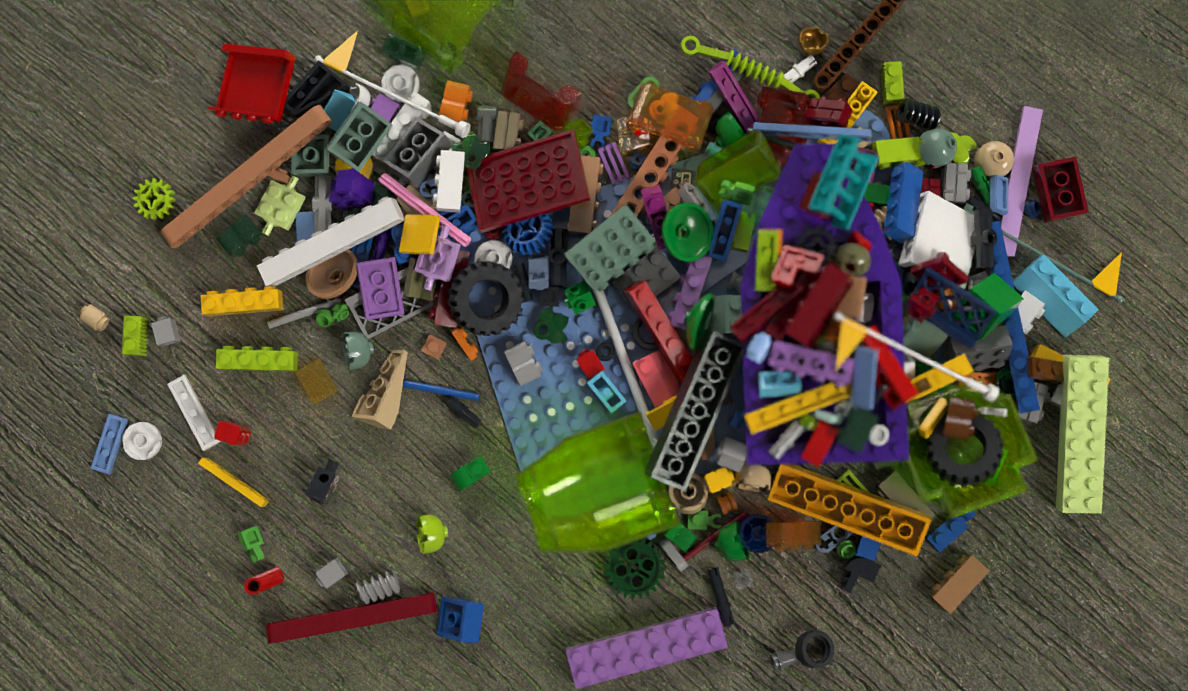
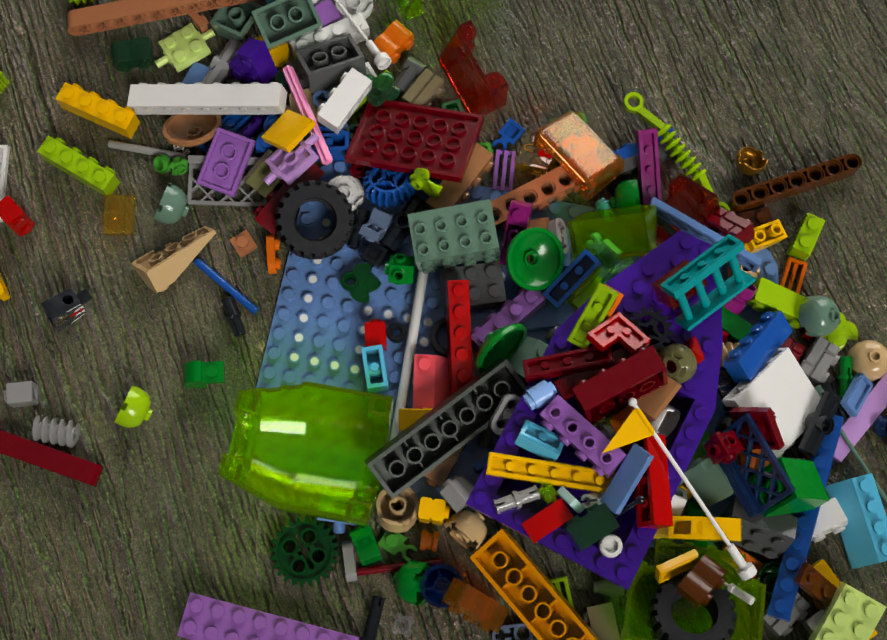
camera: 25 degrees right, 10 degrees down
light grey brick [151,316,181,347] -> none
blue slope [436,597,484,643] -> none
light grey brick [504,341,543,386] -> none
clear neon green brick [563,117,594,149] -> none
blue plate [628,151,647,170] -> none
black sticker [671,168,693,189] -> none
white pin [783,55,817,83] -> none
black piece [896,98,941,130] -> none
none -> lime plate [409,168,443,198]
none -> light grey plate [489,394,520,436]

